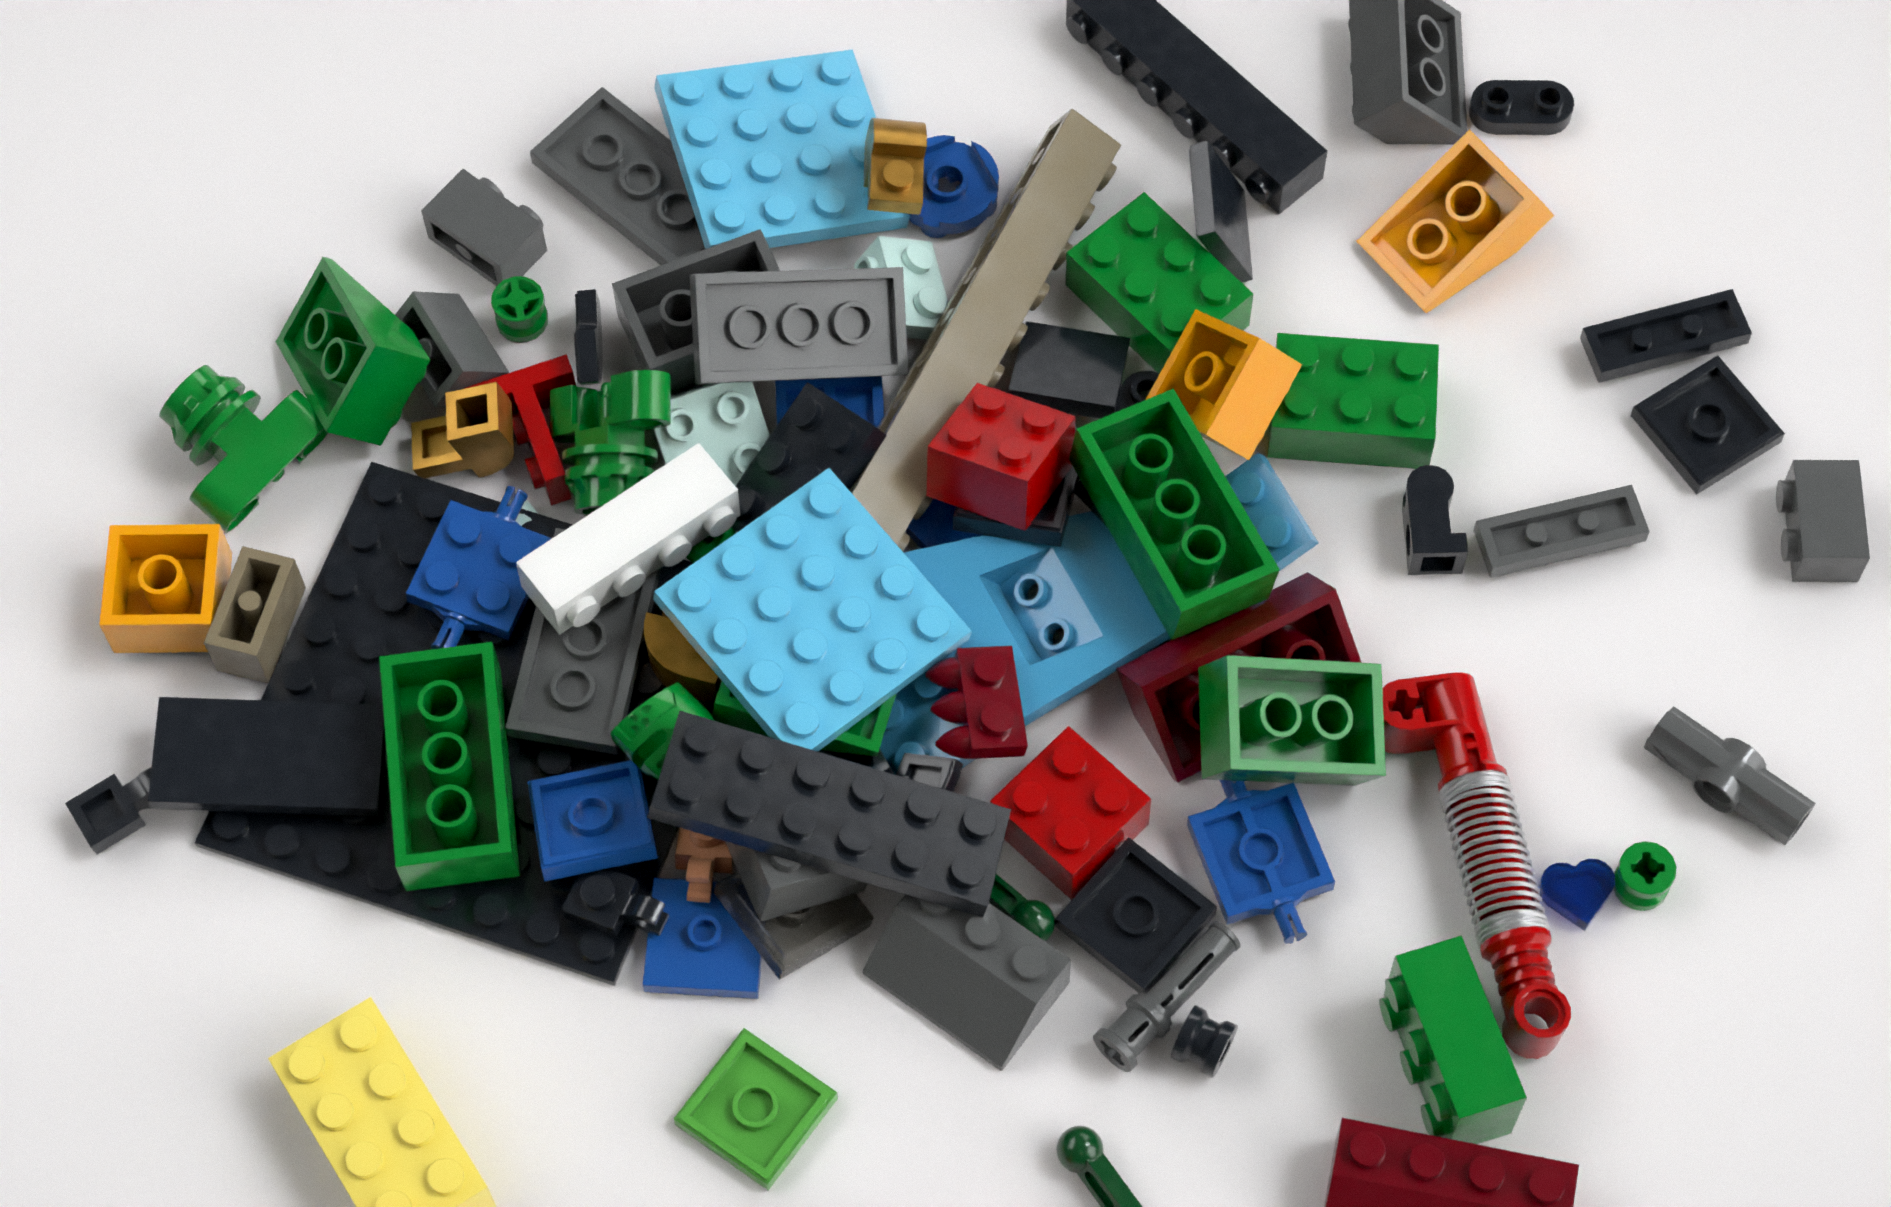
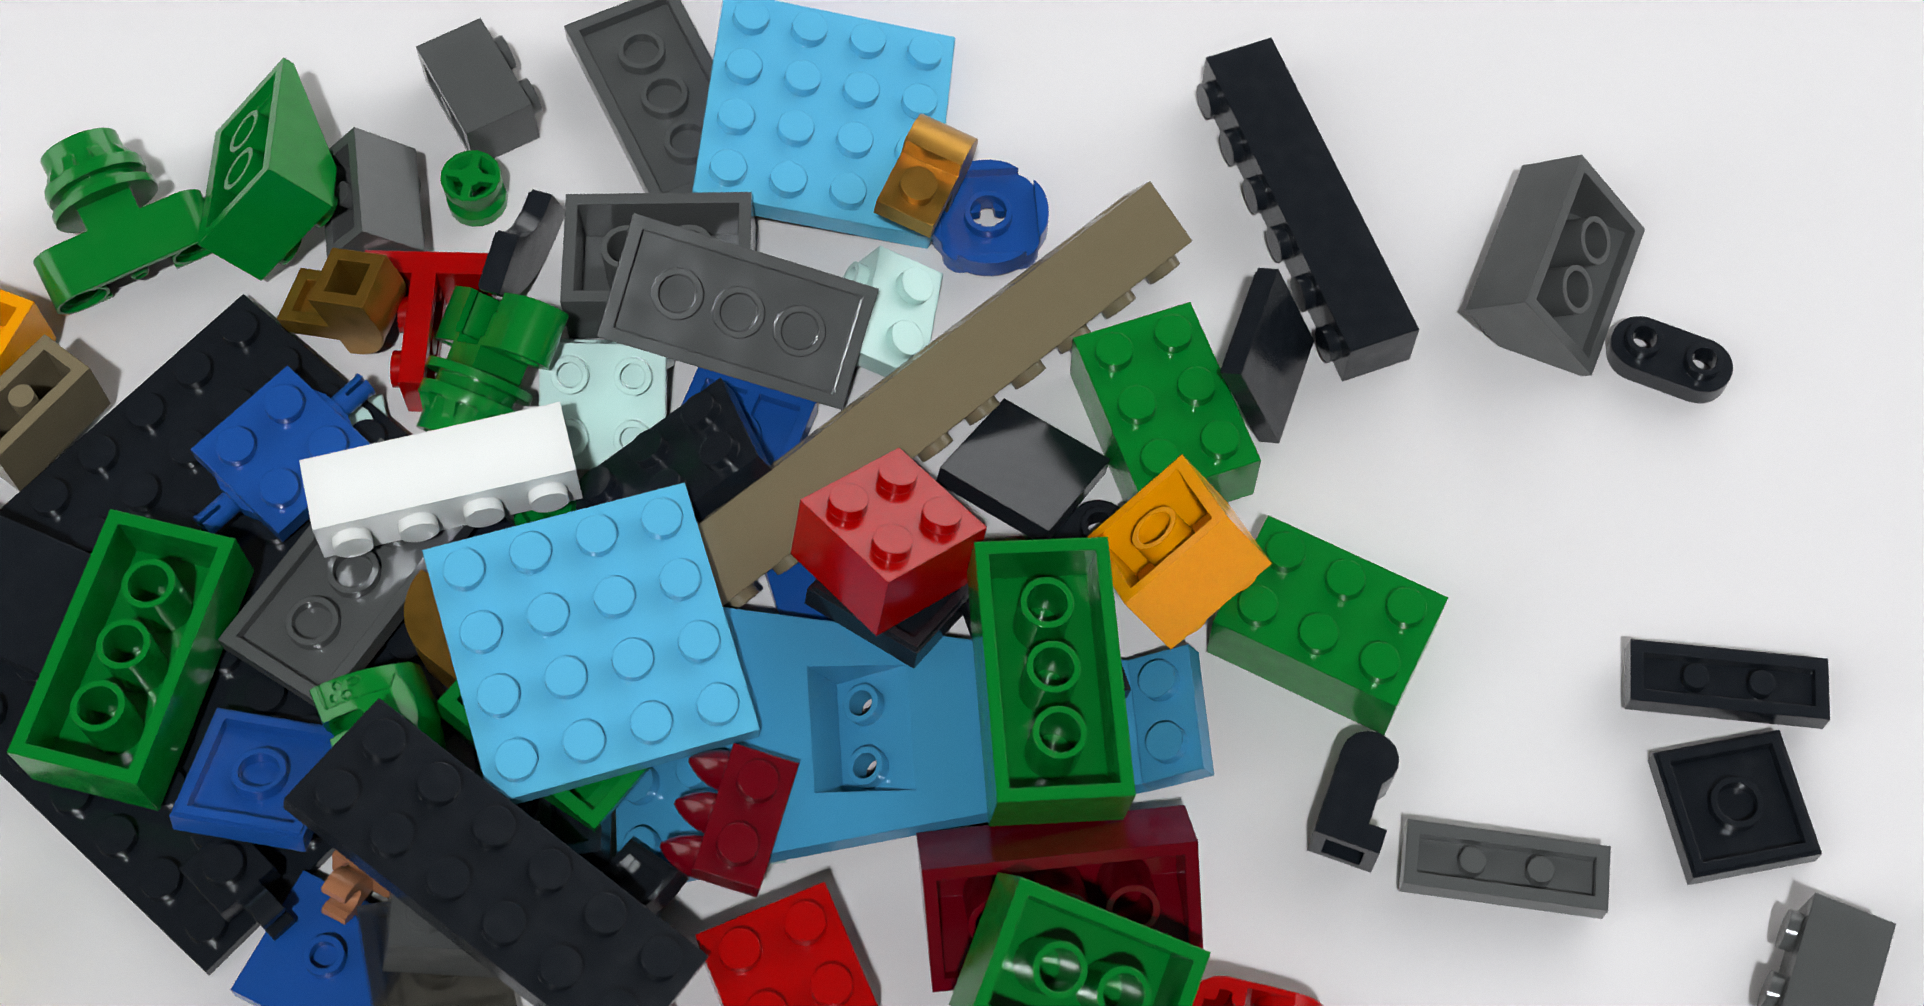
camera: 20 degrees right, 0 degrees up
light orange slope [1356,129,1555,313] -> none

